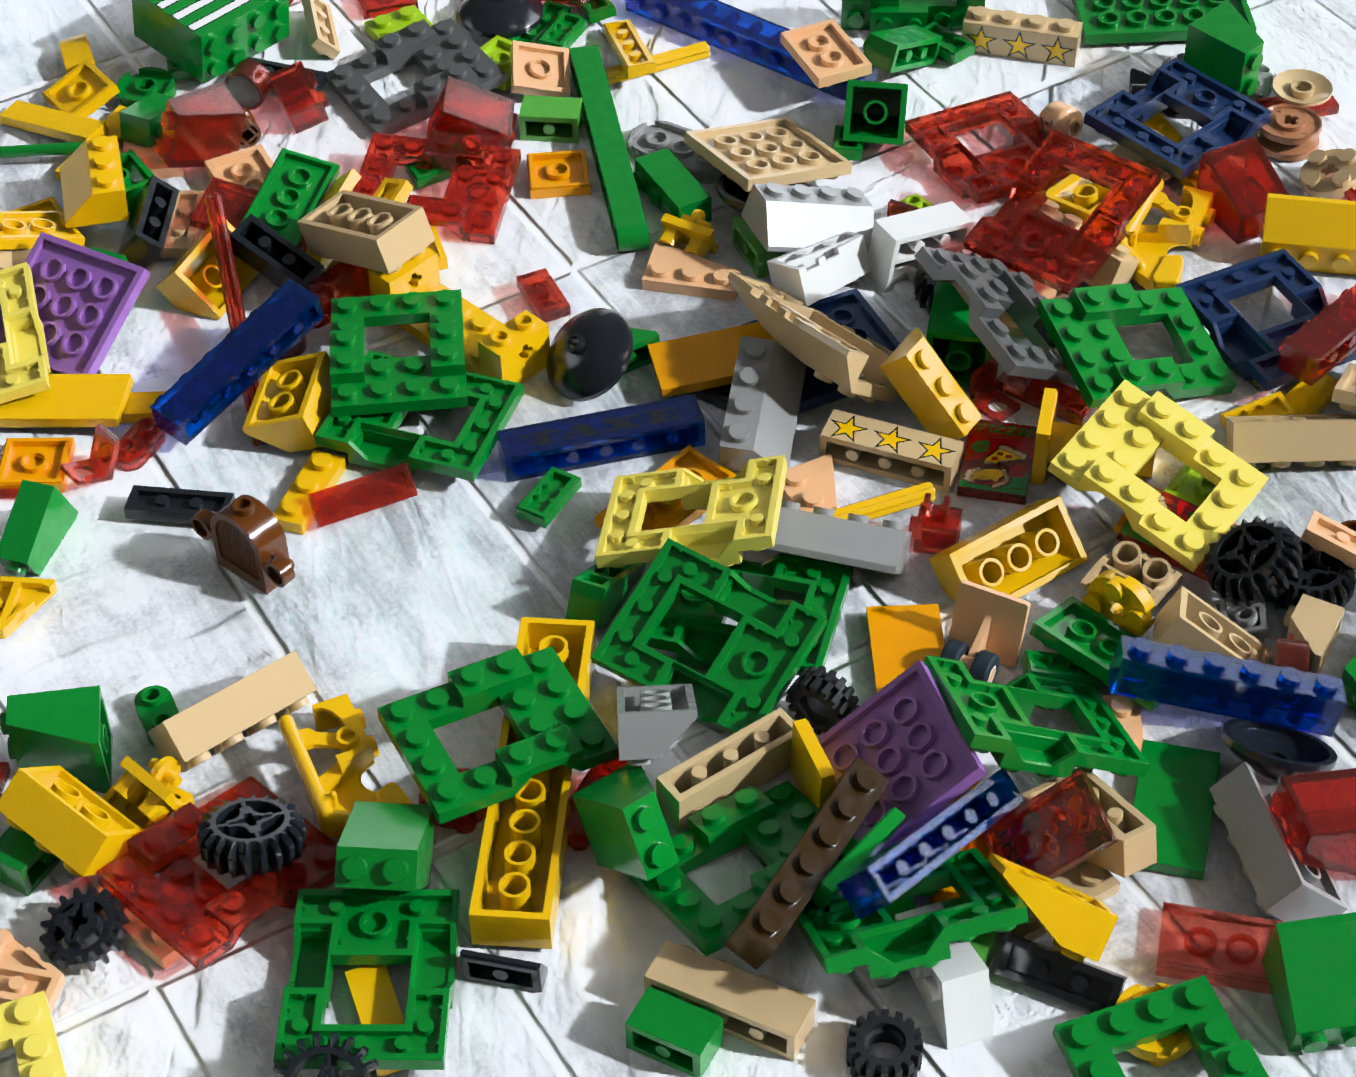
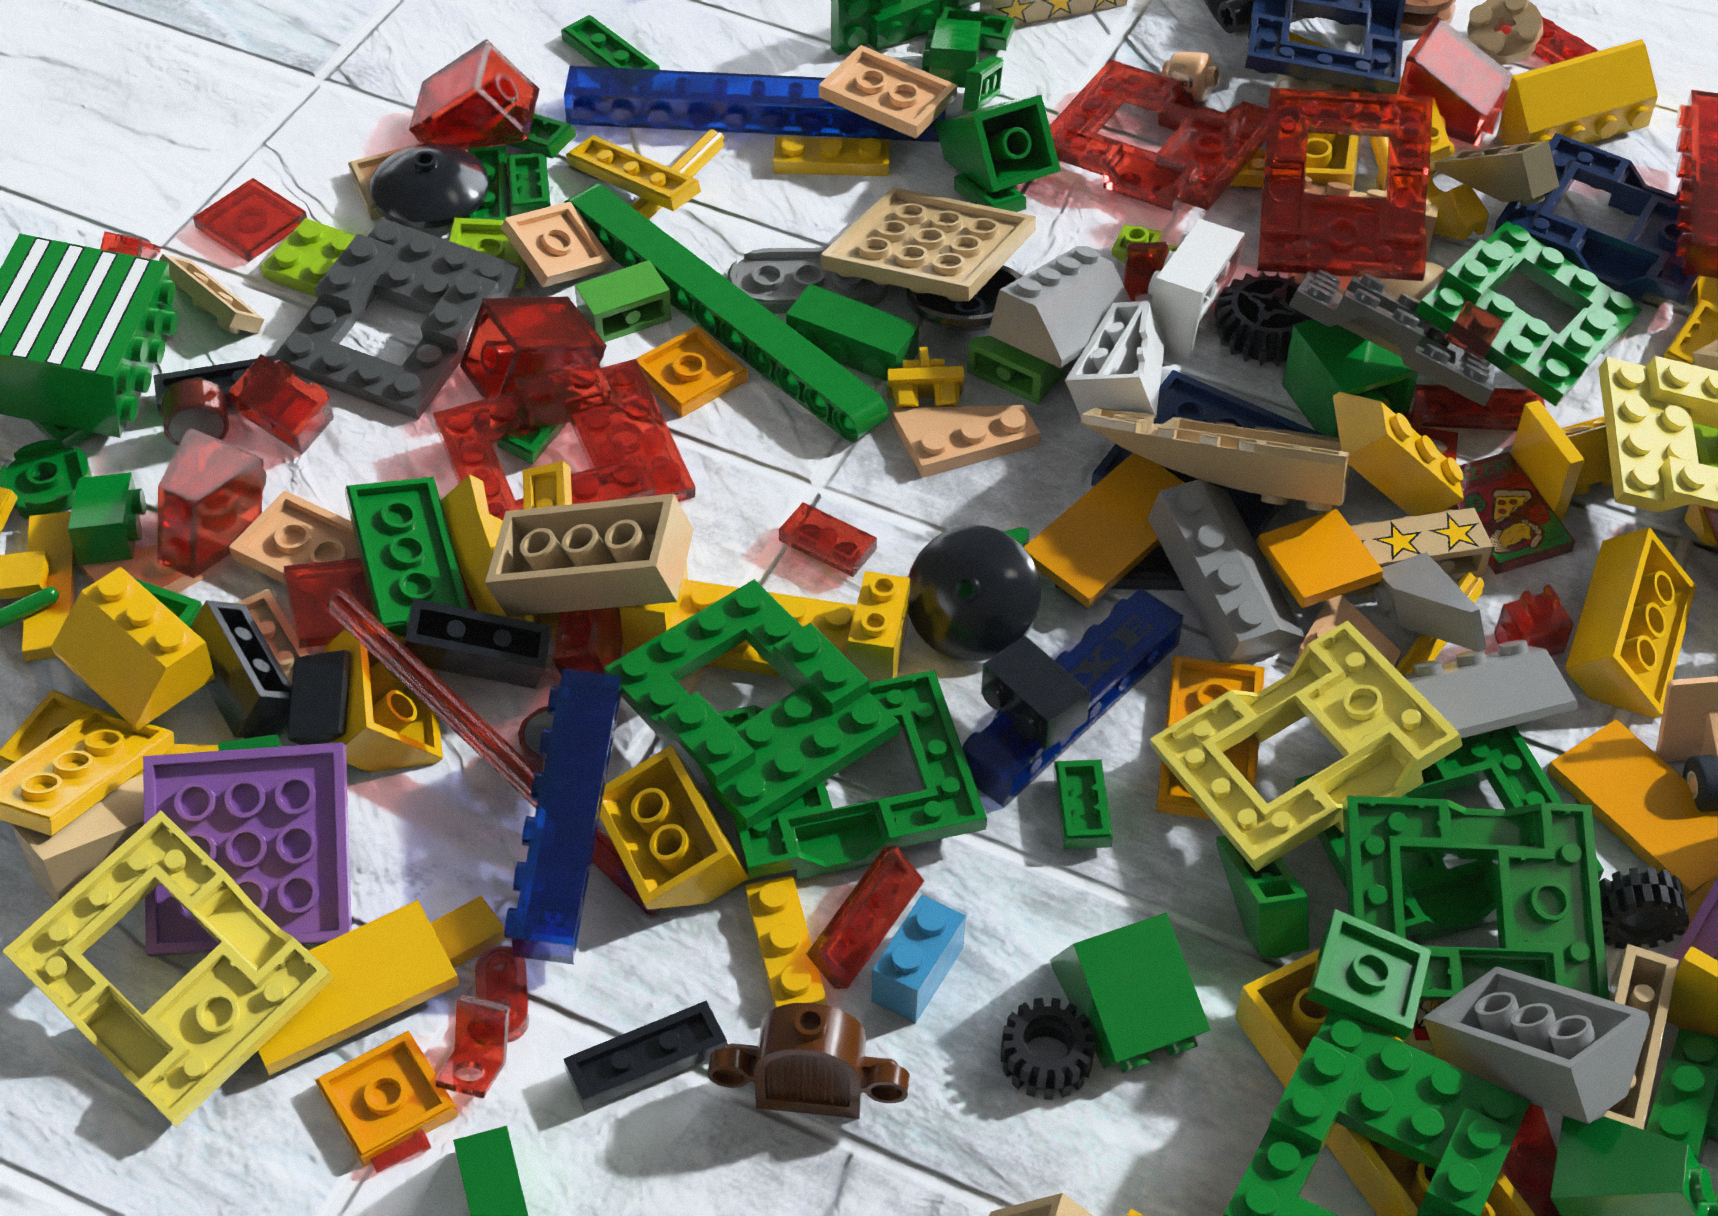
camera: 35 degrees left, 5 degrees up
none -> black slope [287,650,351,745]
none -> yellow plate [773,136,890,176]
none -> dark azure brick [871,894,966,1023]
none -> green tile [962,56,1004,111]
none -> black brick [981,636,1091,751]
none -> black tyre [1000,997,1096,1100]
none -> green slope [1049,912,1211,1073]
none -> light orange tile [1257,509,1383,608]
none -> plate [1307,909,1432,1040]
none -> light grey slope [1374,552,1487,652]
none -> dark tan slope [1434,141,1559,206]
none -> clear red tile [1445,301,1505,360]

